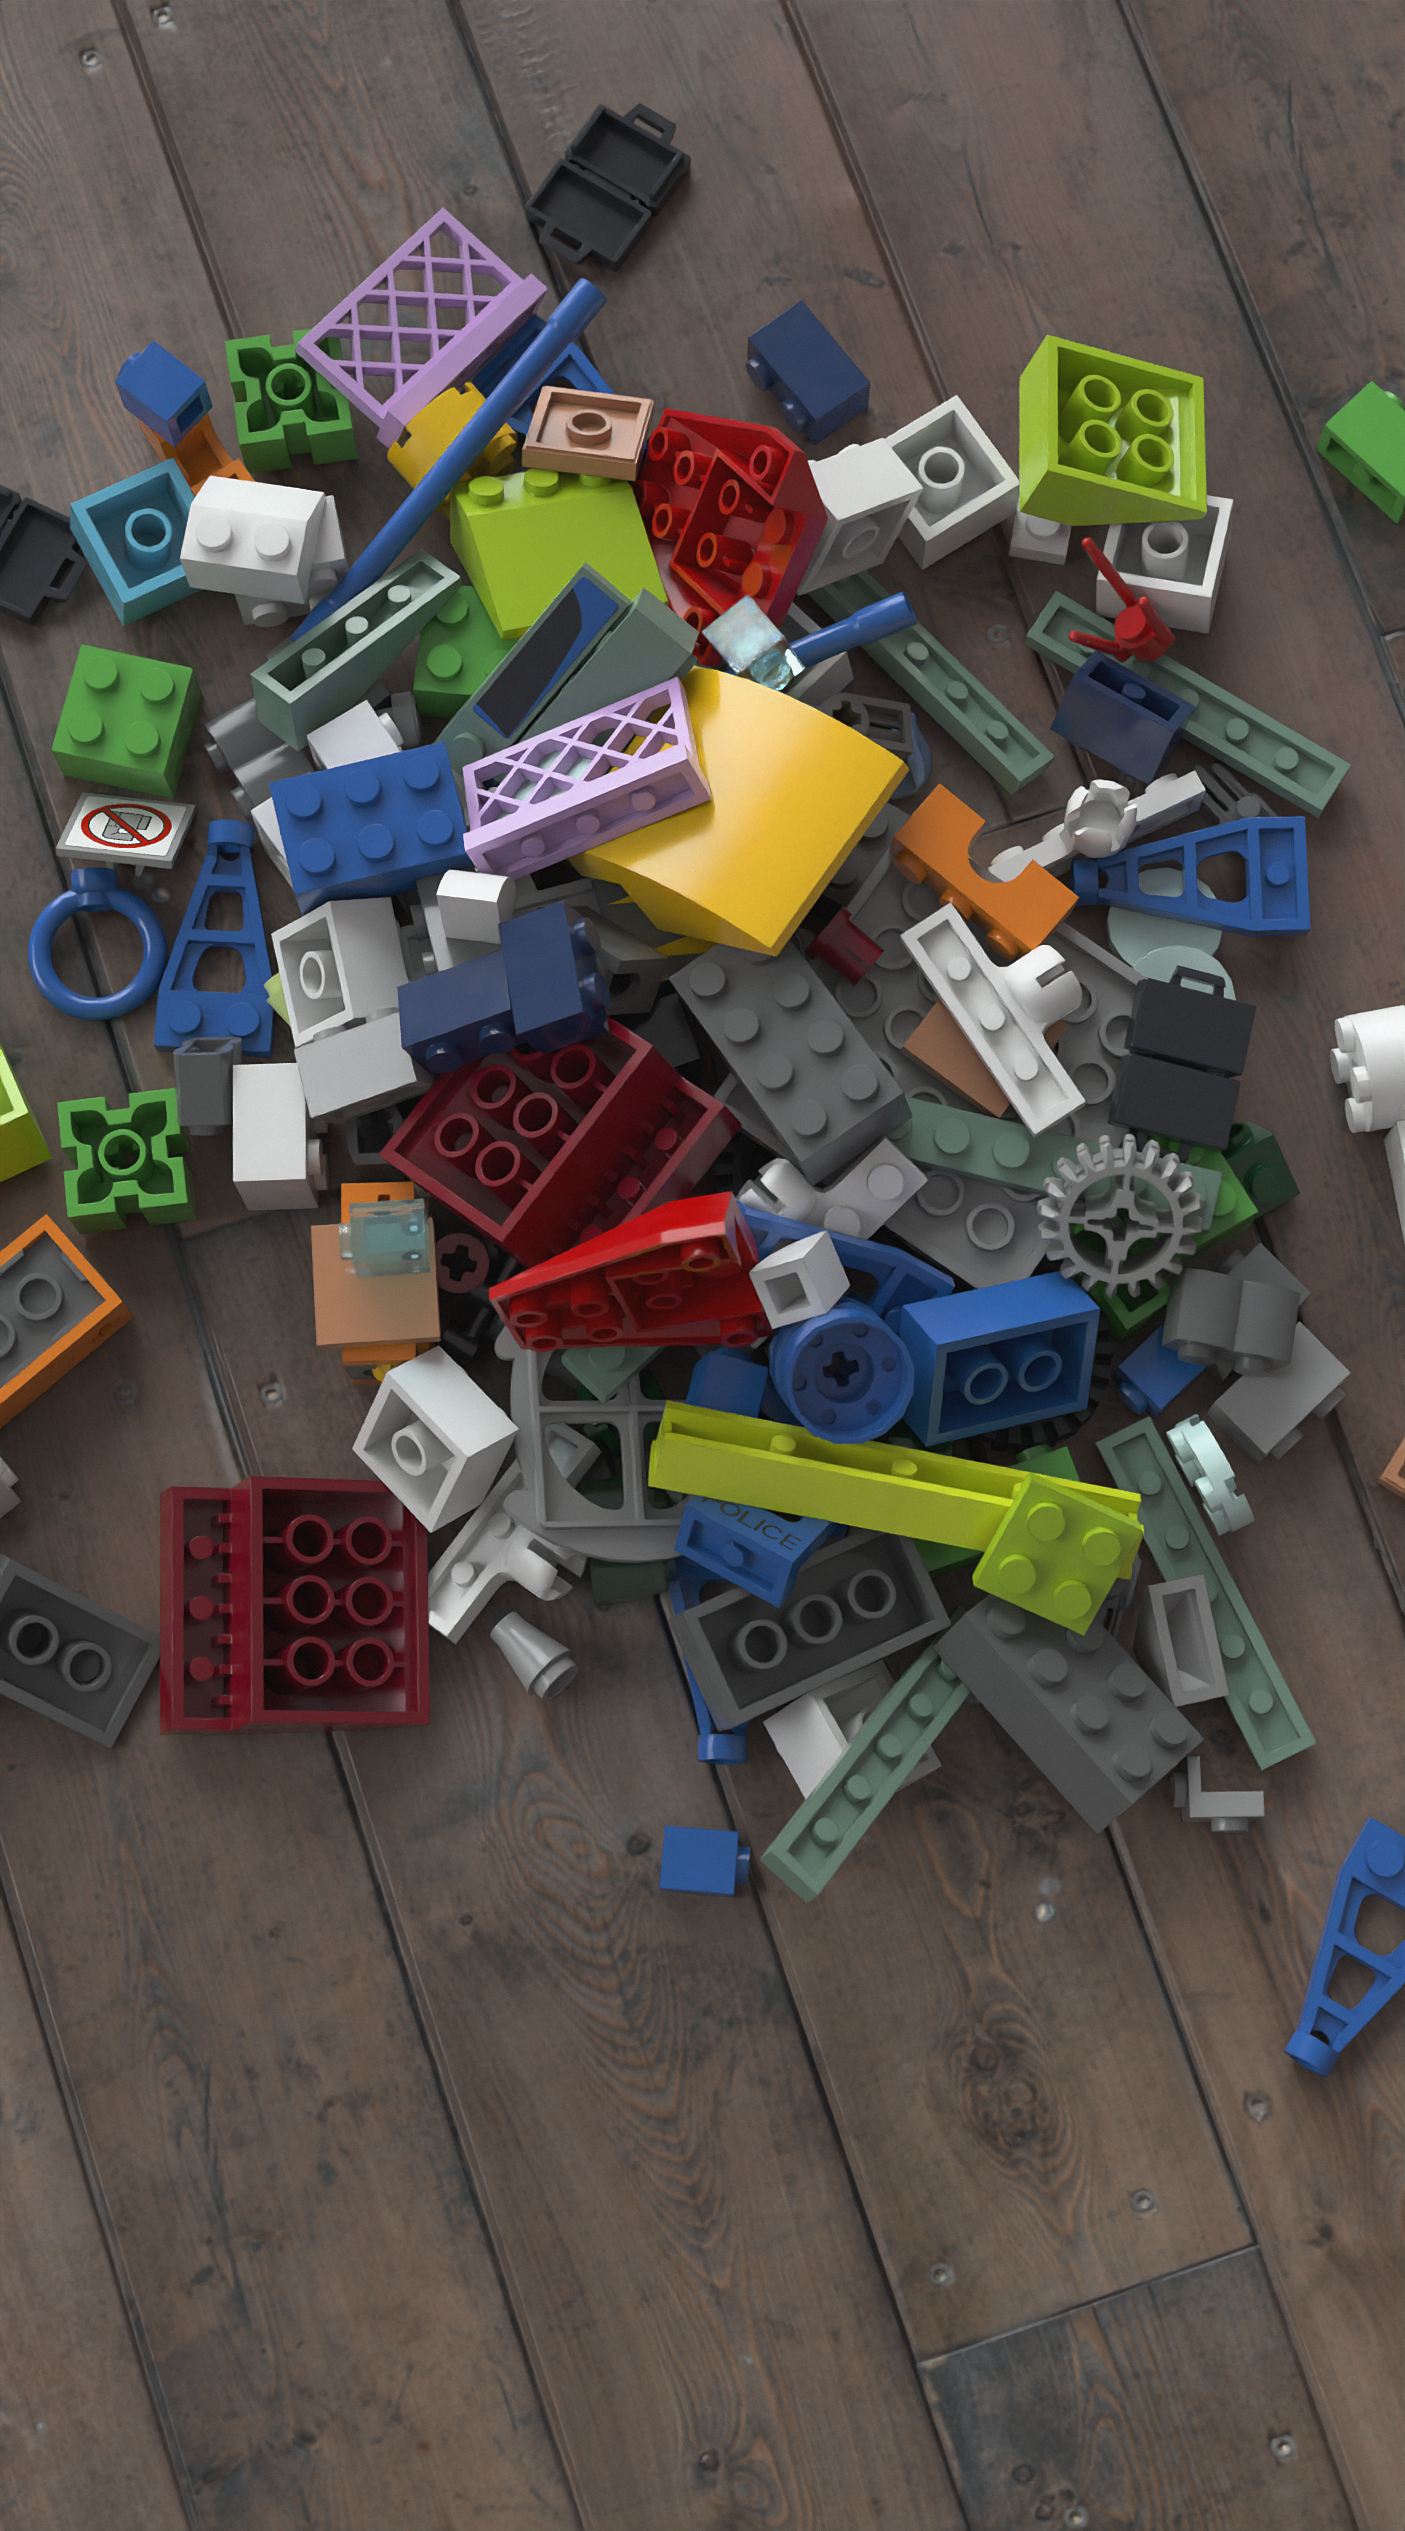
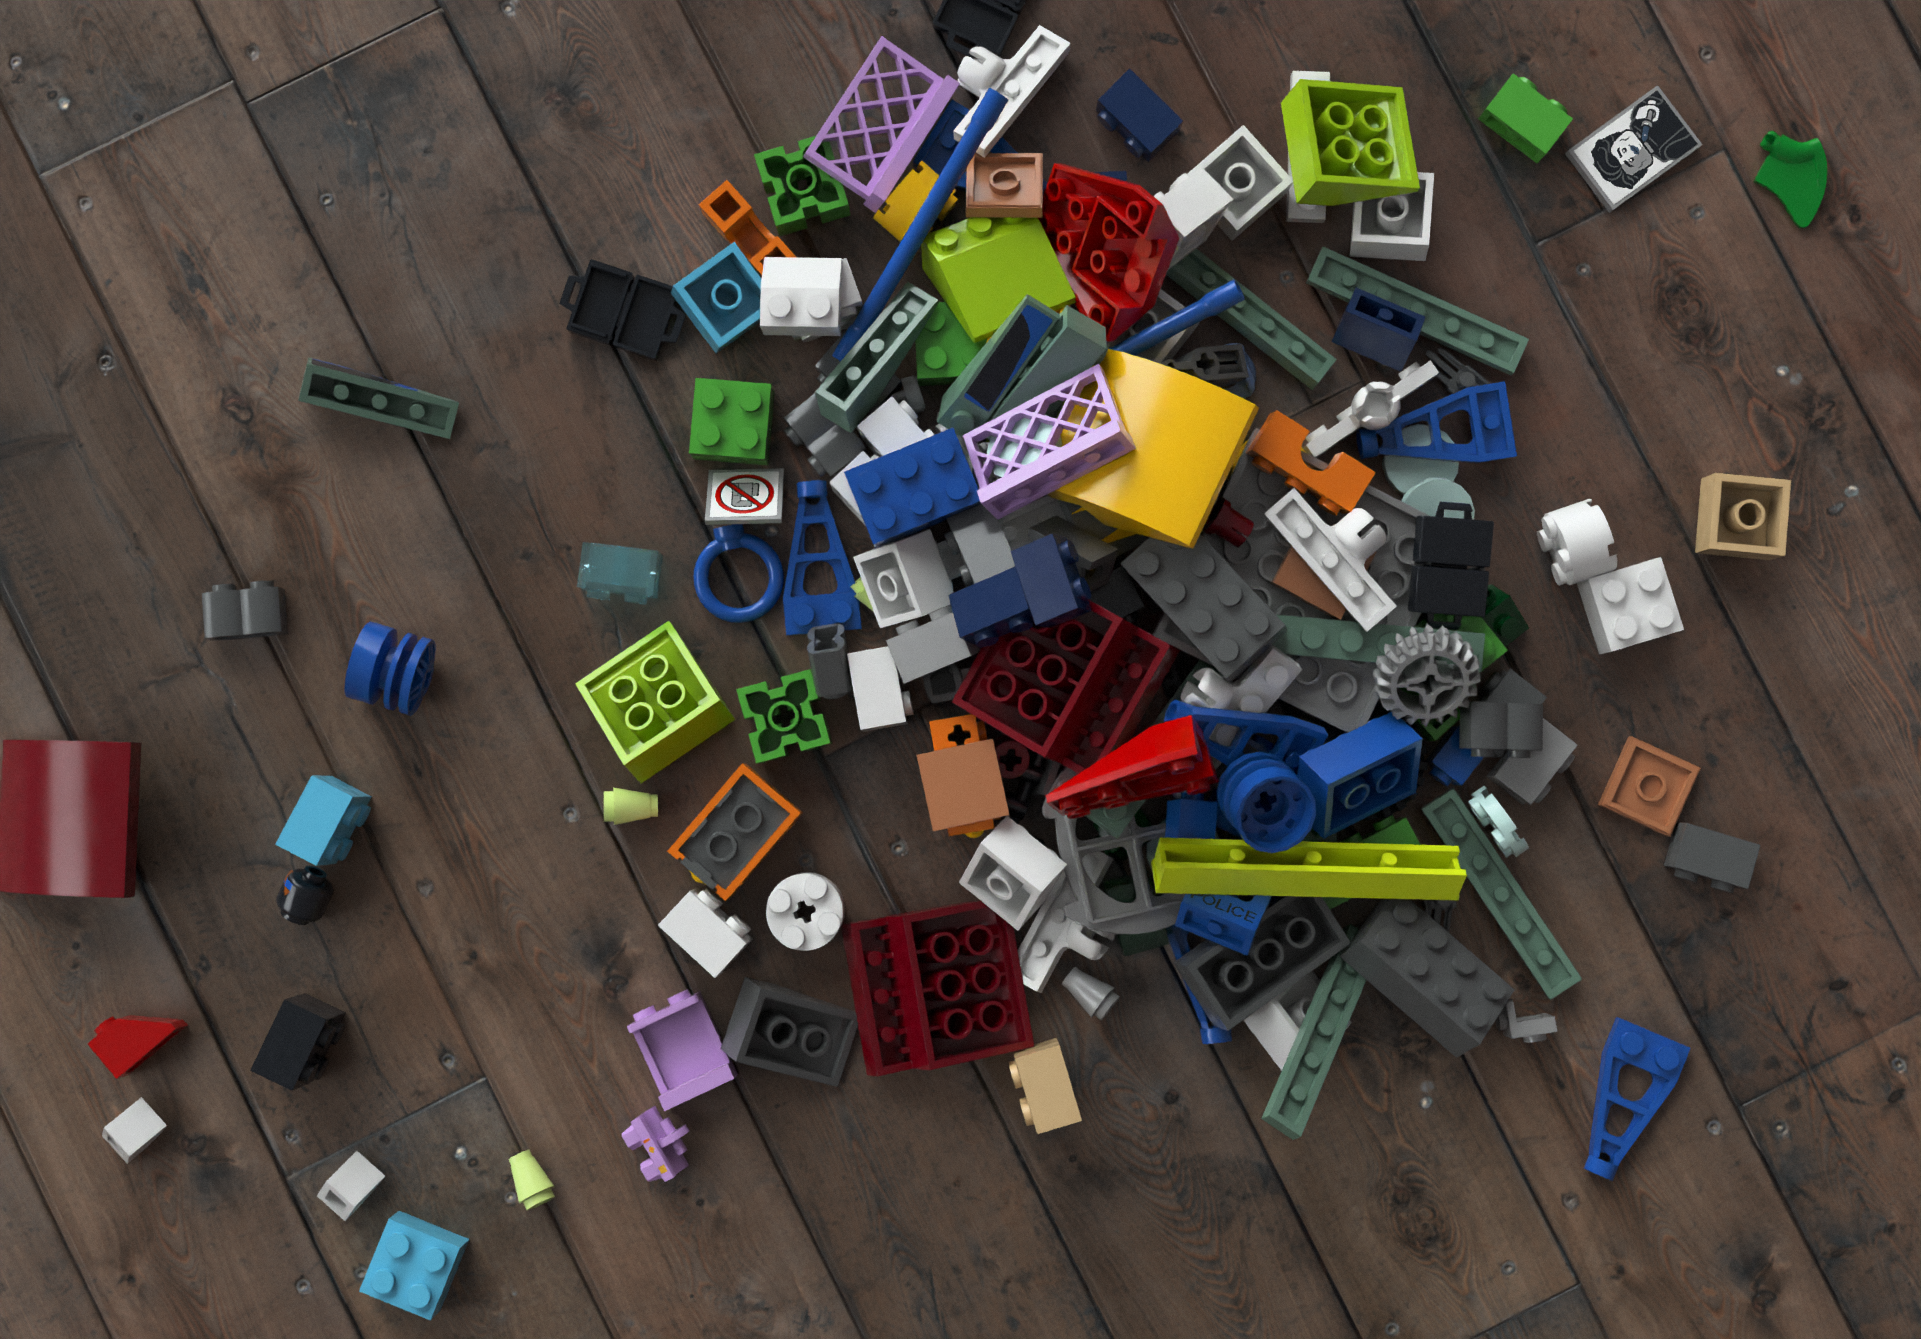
camera: 10 degrees left, 10 degrees up
blue brick [115,340,213,447] -> none
clear light blue brick [339,1199,431,1278] -> none
white brick [437,870,517,944] -> none
blue brick [659,1826,750,1898] -> none
clear light blue brick [702,594,805,691] -> none
white brick [749,1230,850,1329] -> none
lime plate [972,1471,1143,1635] -> none
red plant [1069,538,1175,663] -> none
light grey slope [1133,1574,1229,1707] -> none
none -> white brick [766,872,845,951]
none -> white plate [953,25,1070,158]
none -> tan brick [1008,1037,1082,1134]

